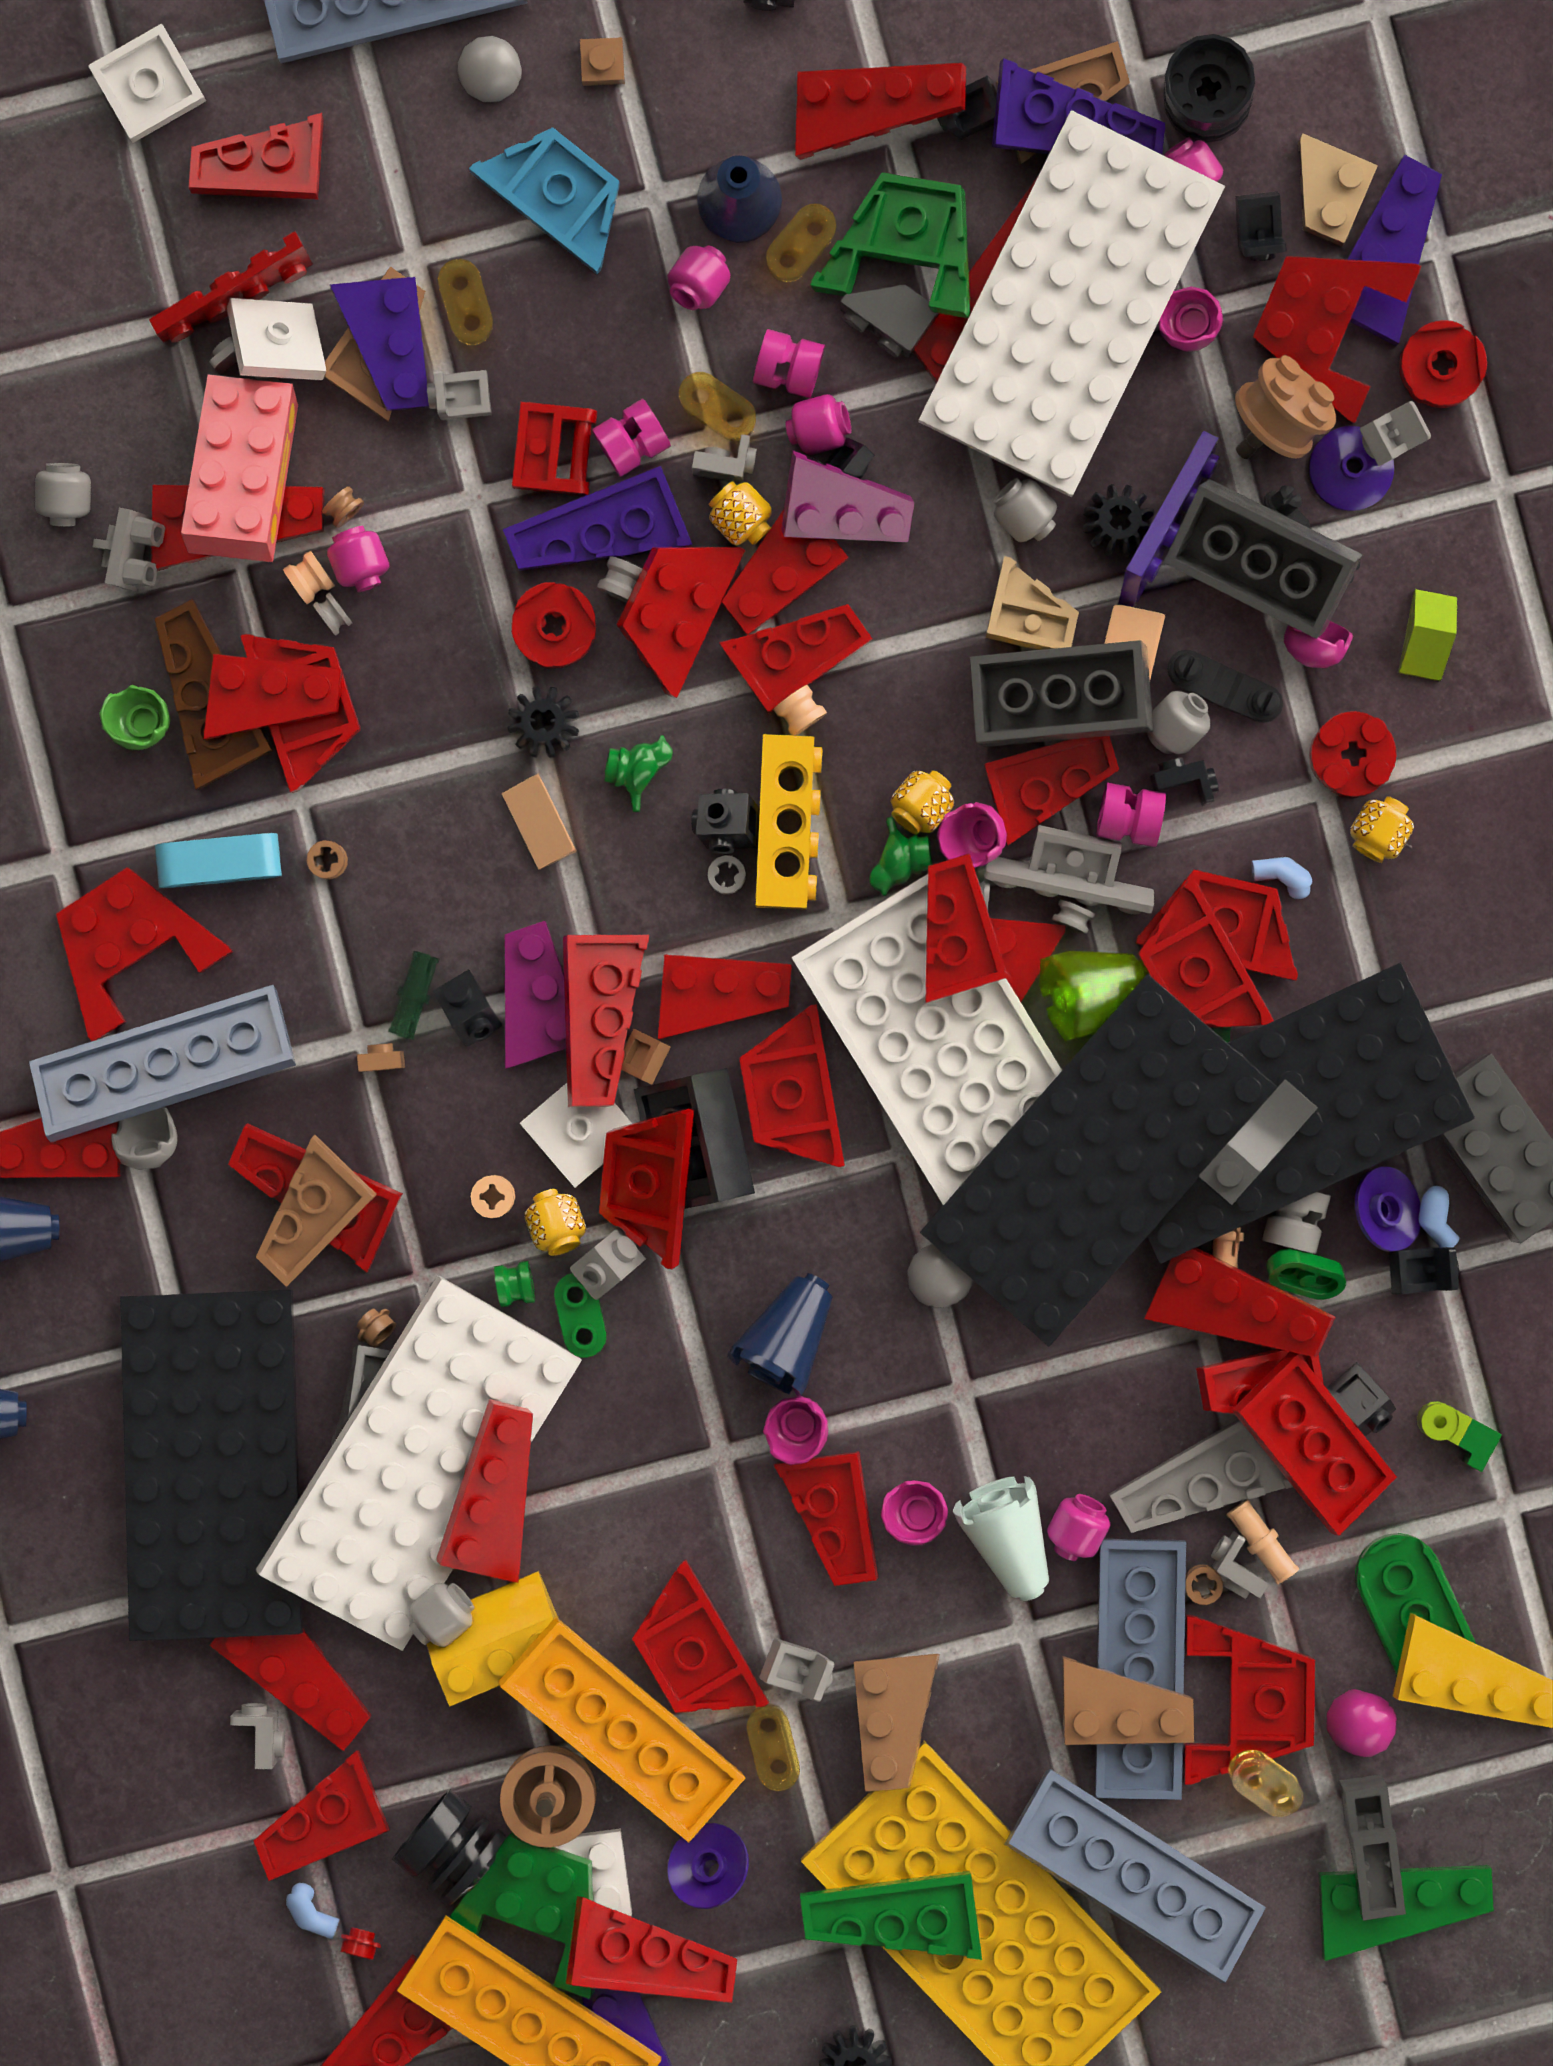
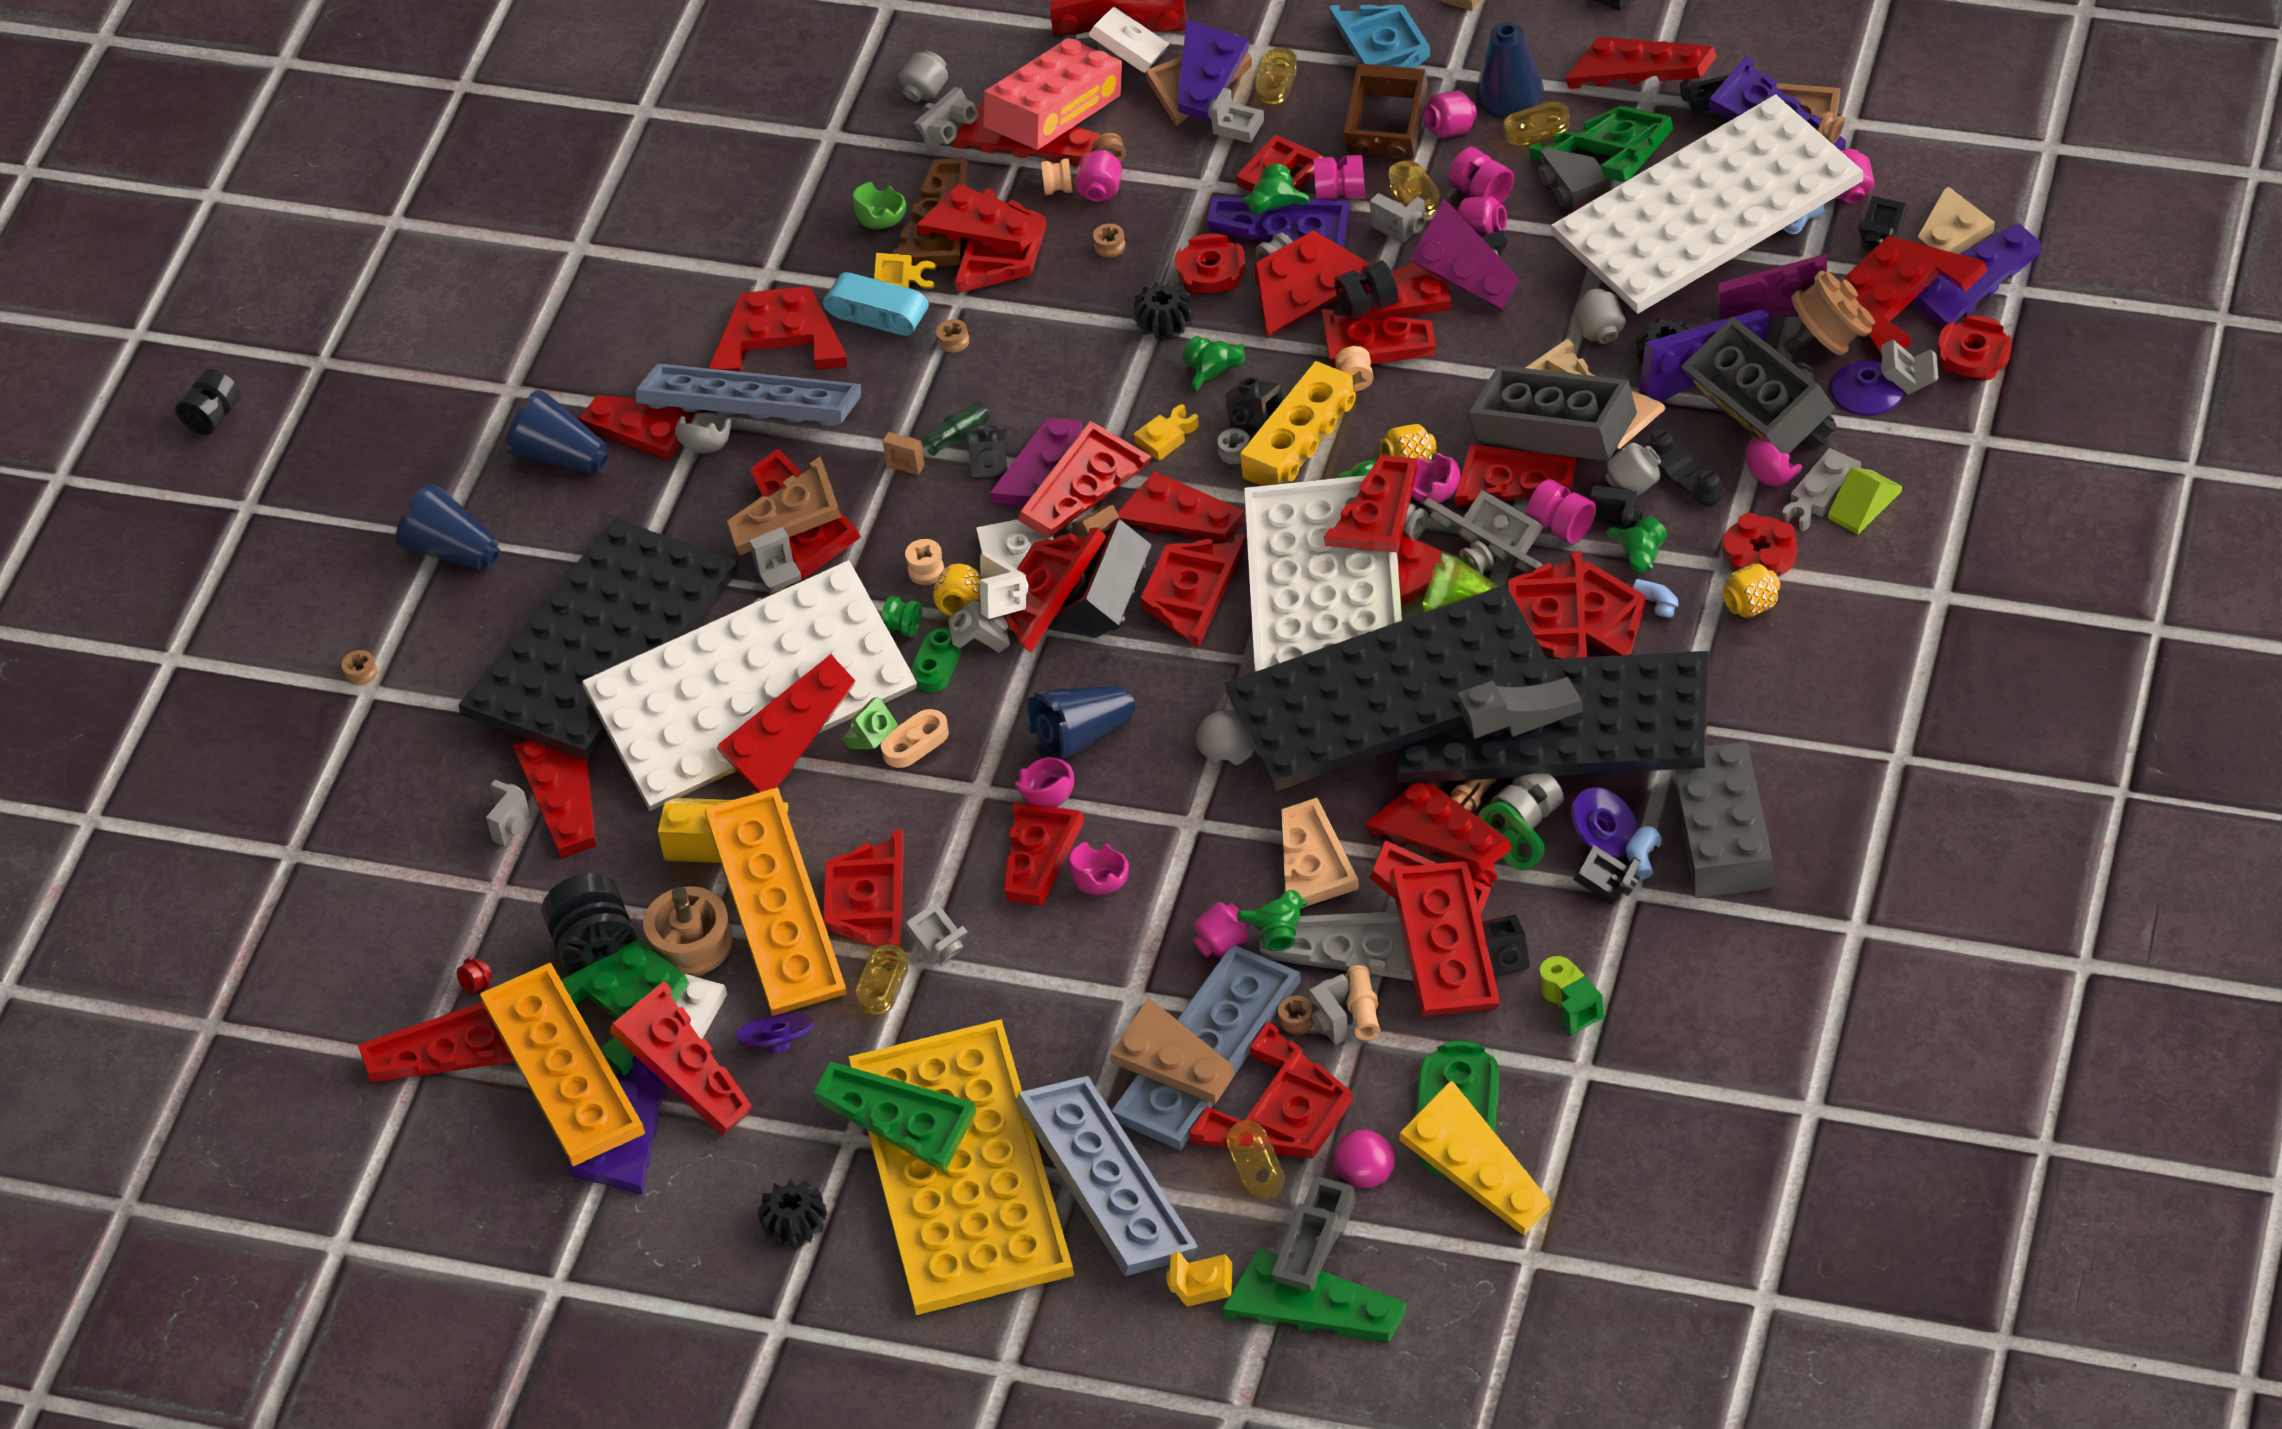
camera: 40 degrees right, 40 degrees down
red wing [253,1750,390,1881] -> none
light blue arm [286,1883,340,1939] -> none
light grey bush [313,592,352,636] -> none
light grey head [409,1583,474,1647] -> none
light nougat slope [502,773,577,870] -> none
yellow head [709,481,772,545] -> none
medium nougat wing [854,1654,940,1792] -> none
light aqua cone [953,1476,1049,1601] -> none
dark pink hair [1158,286,1223,352] -> none
black wheel [1163,34,1255,143] -> none
none -> light grey bracket [749,527,802,592]
none -> bright green bracket [842,697,898,750]
none -> yellow plate [874,253,936,289]
none -> light nougat plate [881,709,949,768]
none -> white bracket [980,553,1028,619]
none -> medium nougat bush [1093,223,1125,258]
none -> yellow plate [1134,404,1199,461]
none -> yellow bracket [1166,1252,1232,1307]
none -> green animal [1237,890,1307,951]
none -> green animal [1243,164,1309,214]
none -> light nougat wing [1282,798,1359,908]
none -> black wheel [1334,260,1398,320]
none -> reddish brown window [1344,63,1428,158]
none -> green animal [1606,515,1667,574]
none -> magenta wing [1719,253,1827,319]
none -> light grey plate [1783,448,1861,531]
none -> medium nougat bush [1818,111,1845,145]

